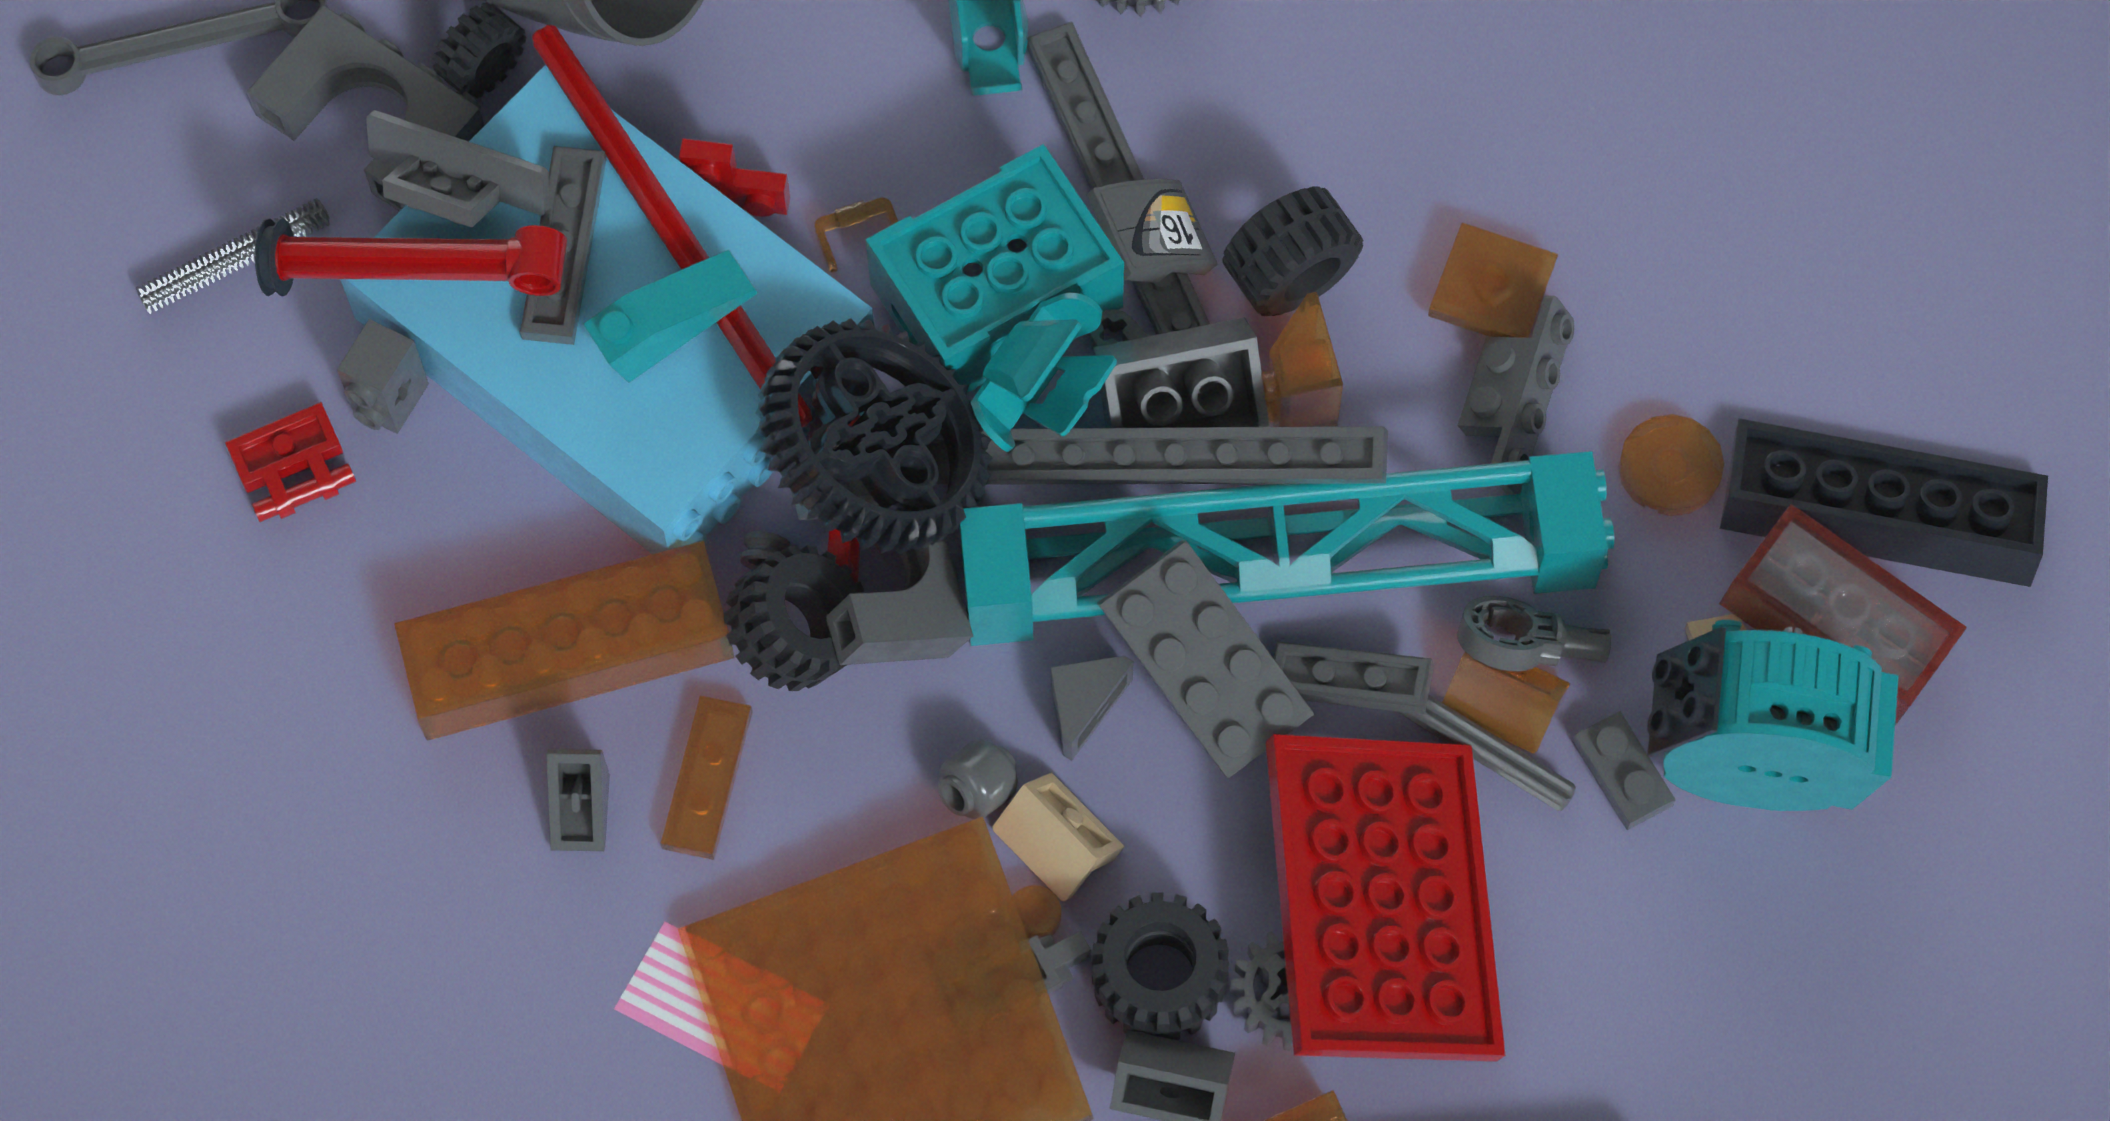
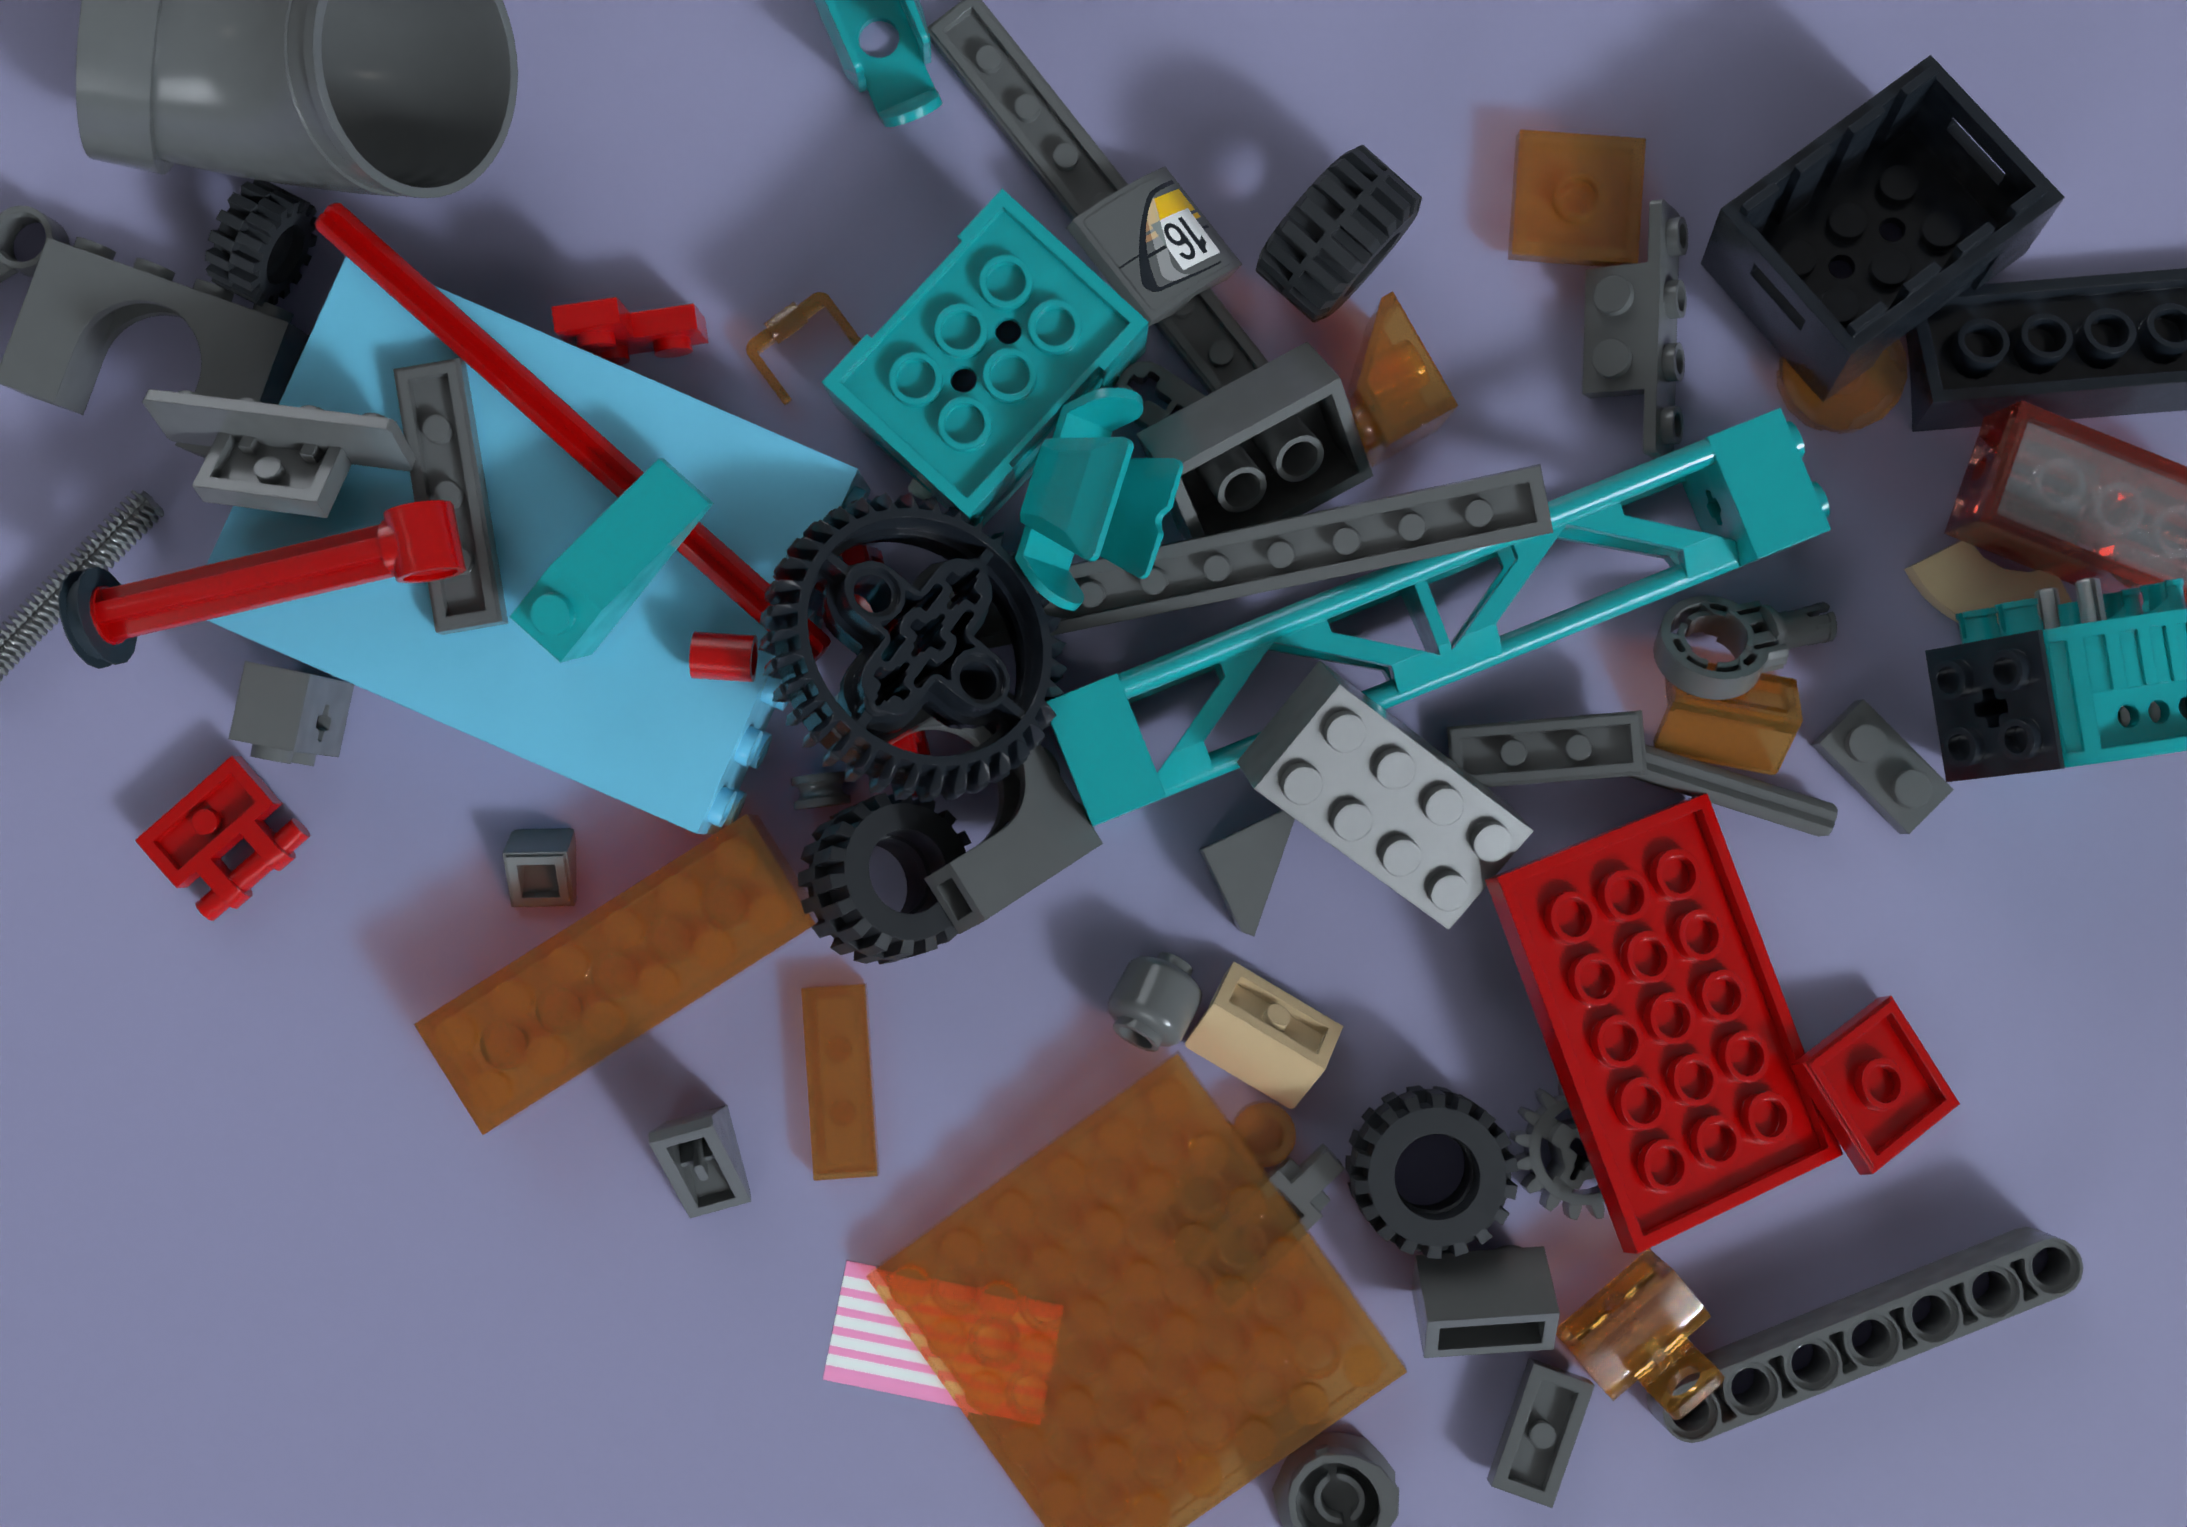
camera: 20 degrees left, 20 degrees up
none -> dark grey slope [502,828,577,907]
none -> red hinge [689,631,758,682]
none -> black container [1701,55,2065,402]
none -> red plate [1790,995,1960,1175]

